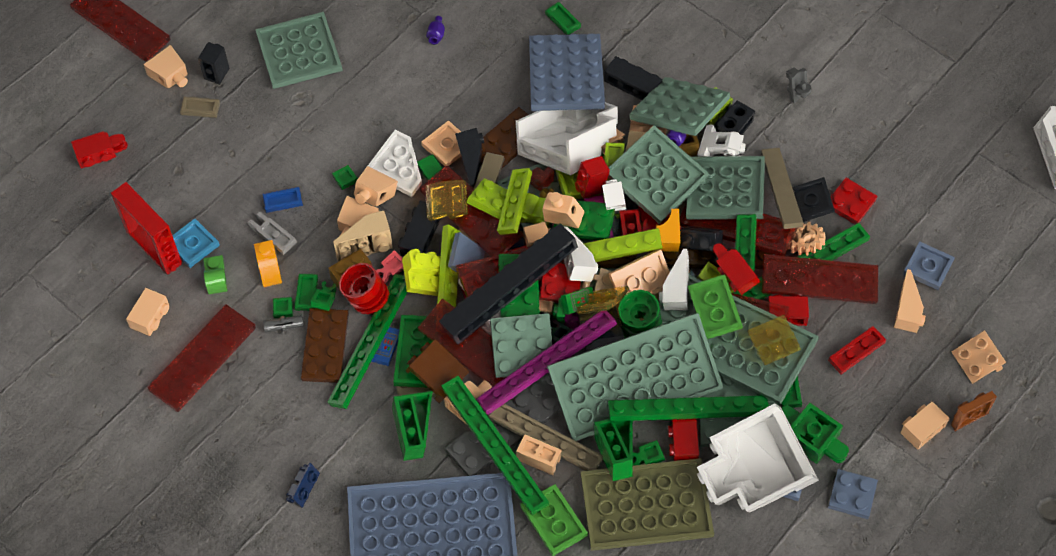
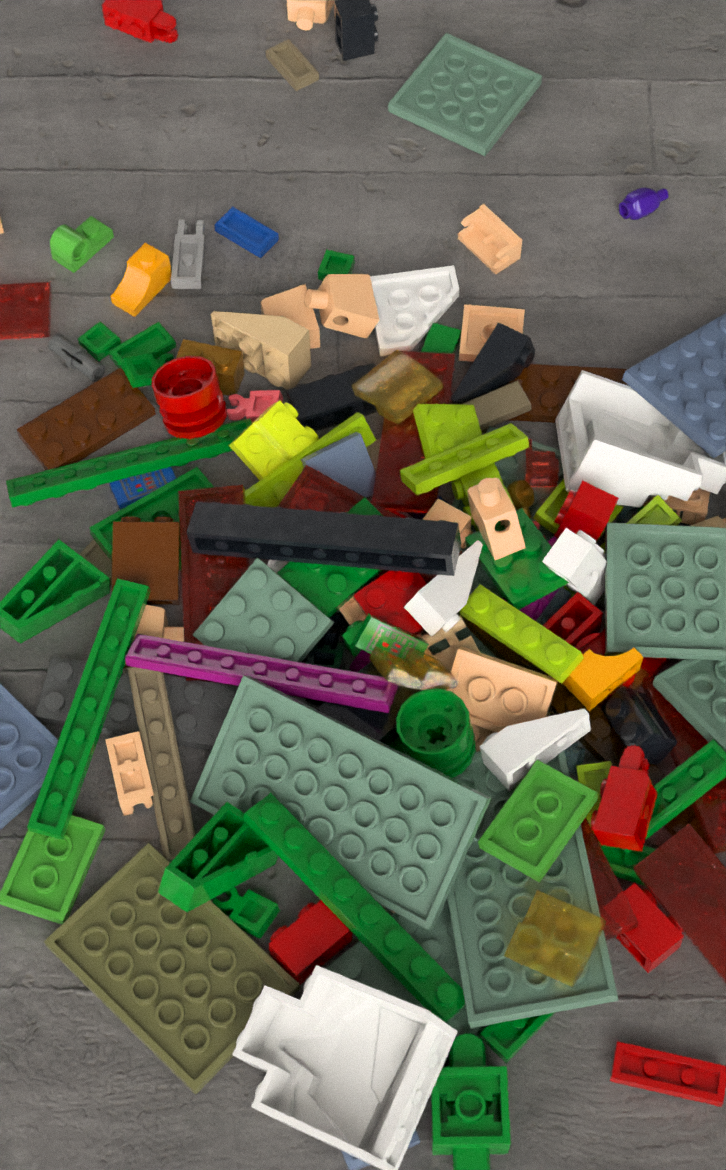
camera: 50 degrees right, 0 degrees up
red window [111,182,182,275] -> none
dark azure plate [172,219,220,268] -> none
none -> light nougat hinge [458,204,522,275]

